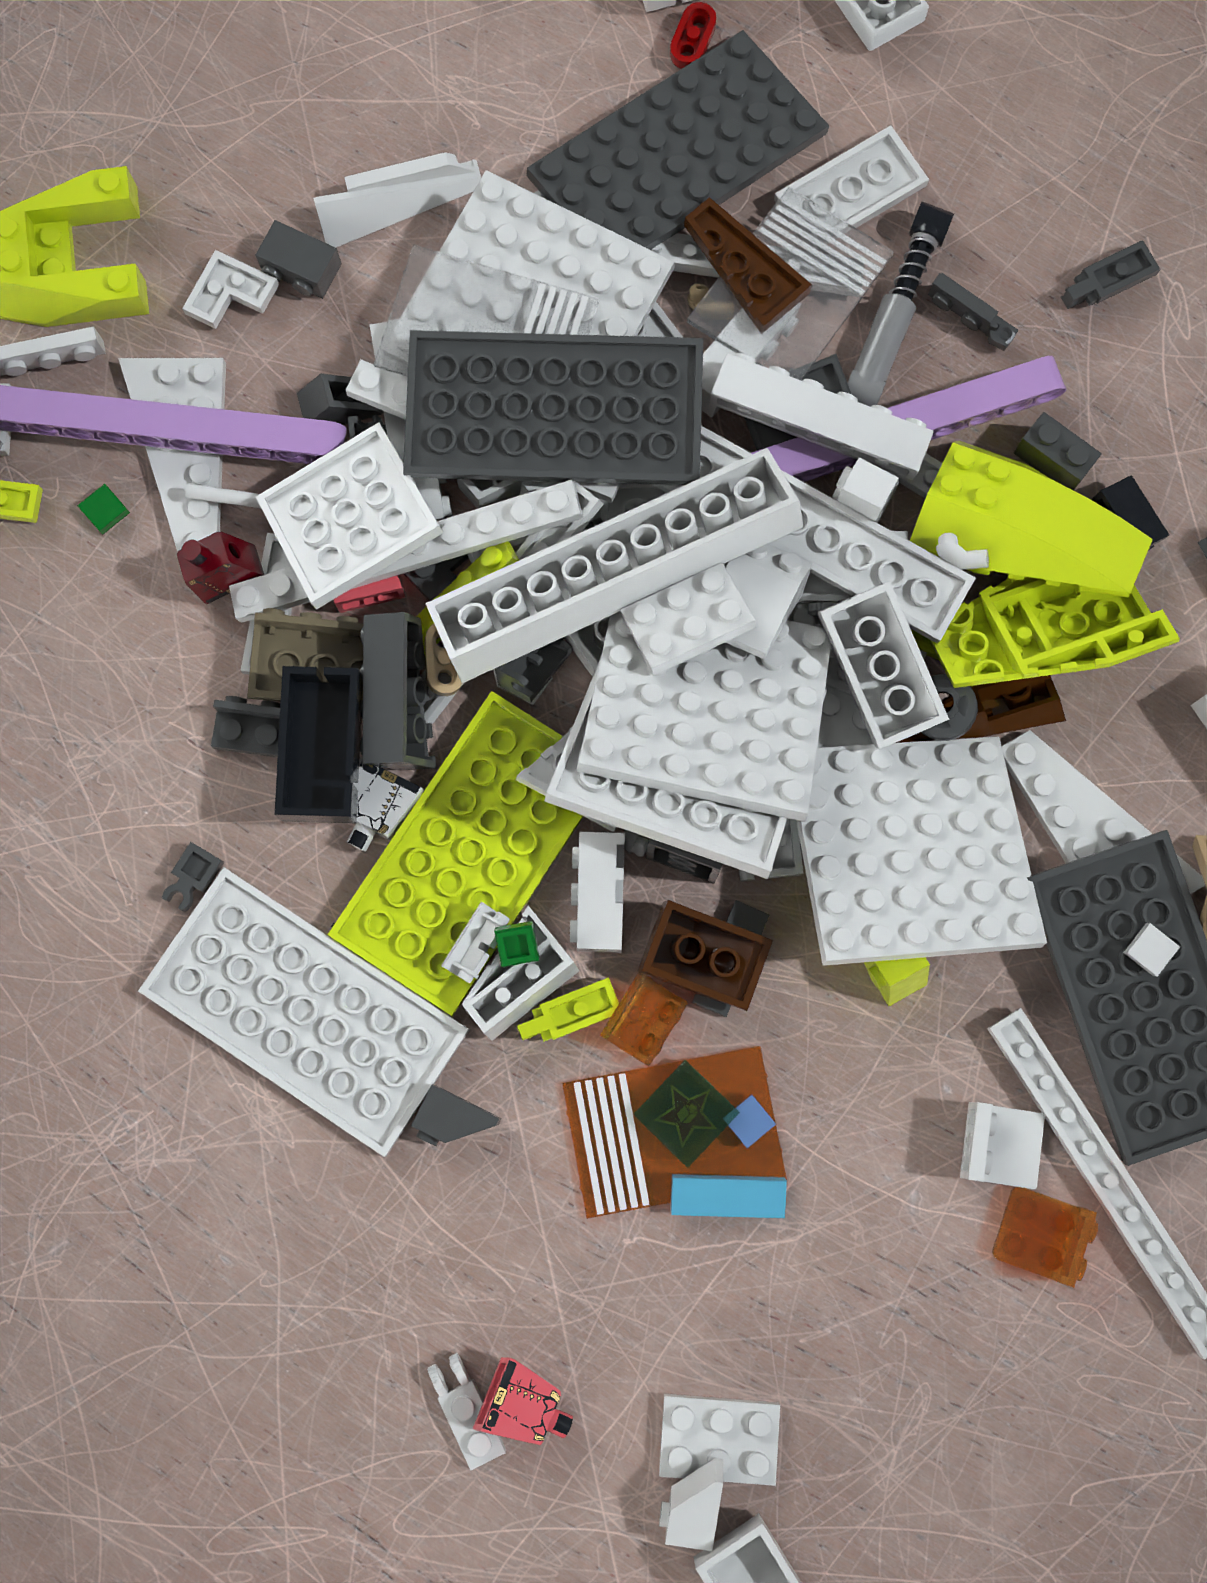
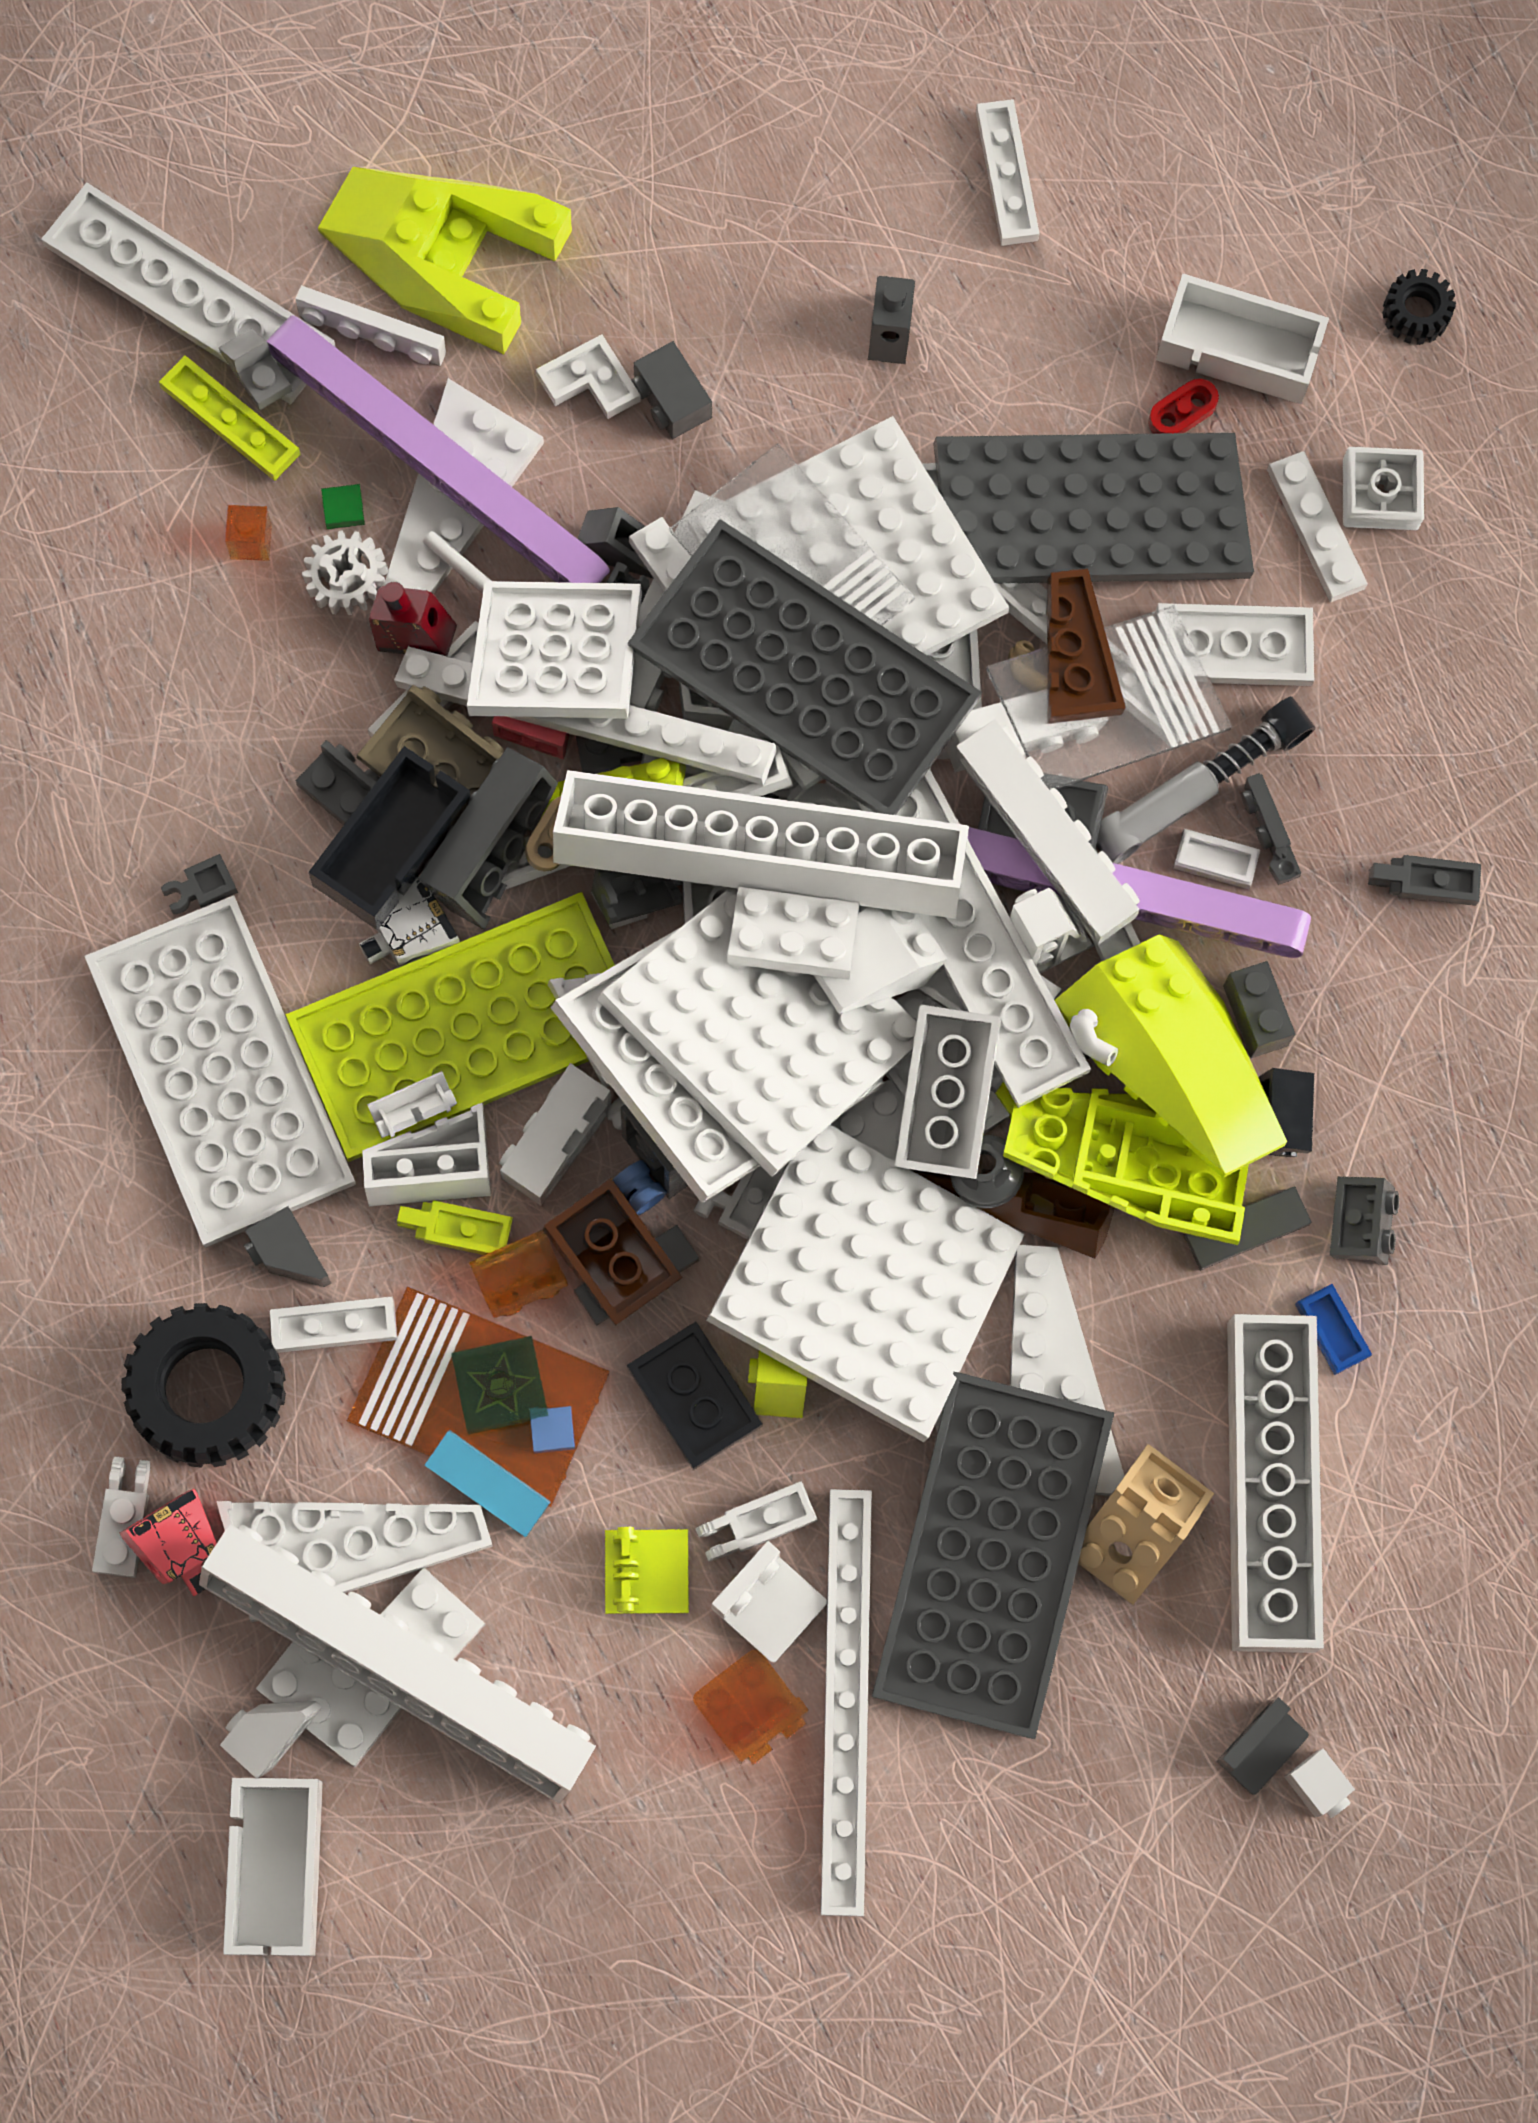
camera: 25 degrees right, 5 degrees down
white wedge [314,152,481,248] -> none
green tile [494,921,540,967] -> none
white tile [1123,923,1180,977] -> none
none -> black tyre [121,1303,286,1468]
none -> white brick [199,1524,596,1804]
none -> white wing [216,1501,493,1623]
none -> clear orange brick [225,505,272,561]
none -> white plate [270,1297,397,1353]
none -> white gear [302,530,389,615]
none -> white plate [380,1567,486,1660]
none -> neon yellow hinge [605,1527,689,1614]
none -> medium blue wheel [613,1160,667,1216]
none -> black plate [627,1321,763,1471]
none -> white hinge [696,1481,818,1562]
none -> dark grey torso [868,276,915,364]
none -> white tile [1173,829,1260,890]
none -> dark grey tile [1183,1186,1312,1271]
none -> white plate [1267,451,1368,603]

